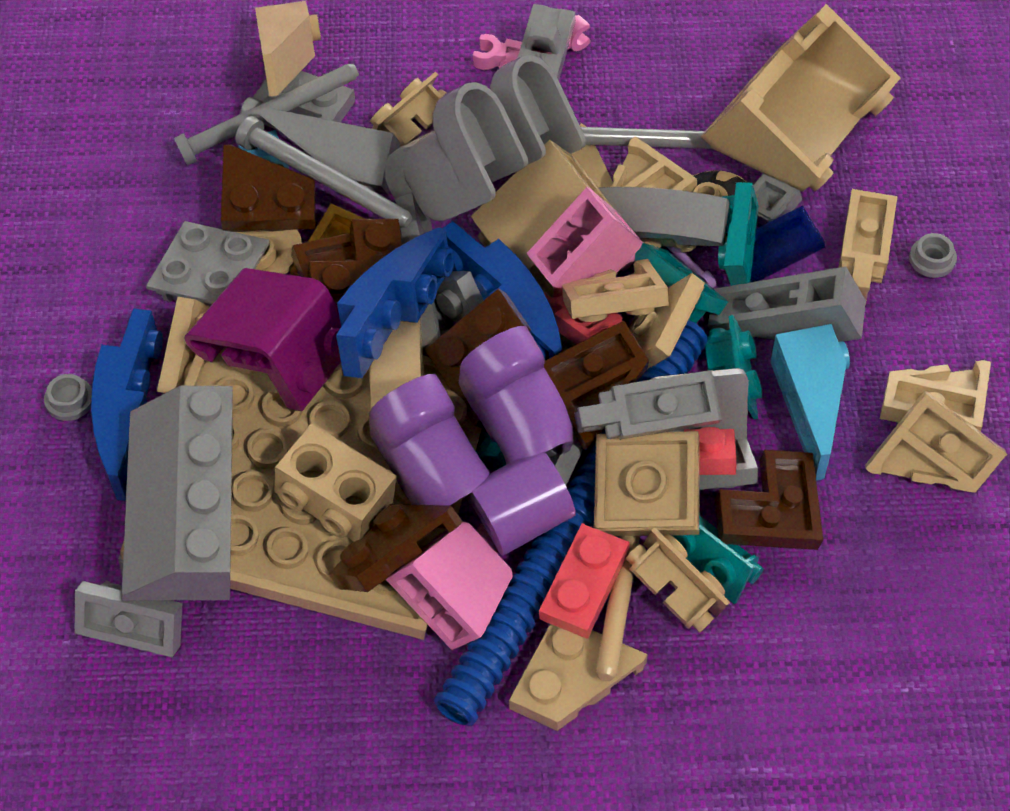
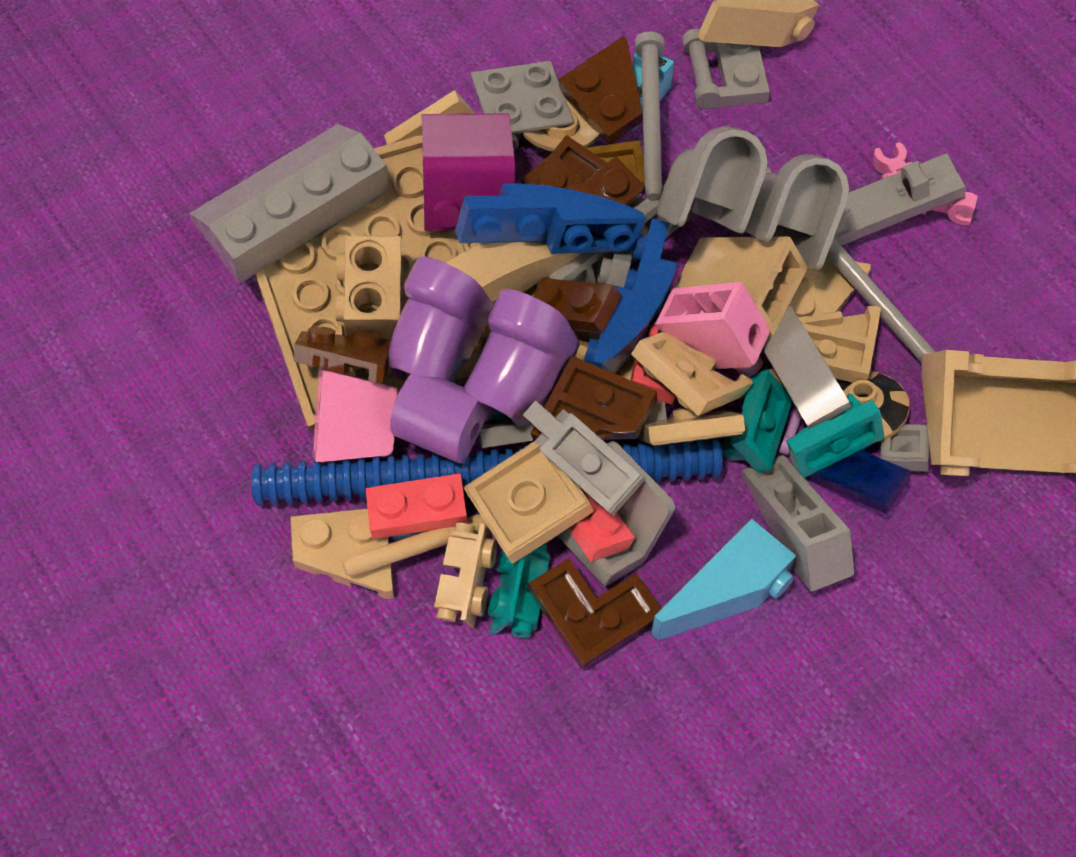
camera: 55 degrees right, 5 degrees up
light grey plate [44,374,92,421] -> none
light grey hinge [75,581,182,658] -> none
blue slope [91,308,163,501] -> none
light grey bar [174,64,359,166] -> none
light grey slope [260,107,400,195] -> none
tan hinge [370,72,447,148] -> none
teal hinge [705,315,762,420] -> none
tan hinge [838,189,897,301] -> none
tan wing [865,391,1007,493] -> none
tan wing [880,360,991,432] -> none
light grey plate [909,233,957,278] -> none

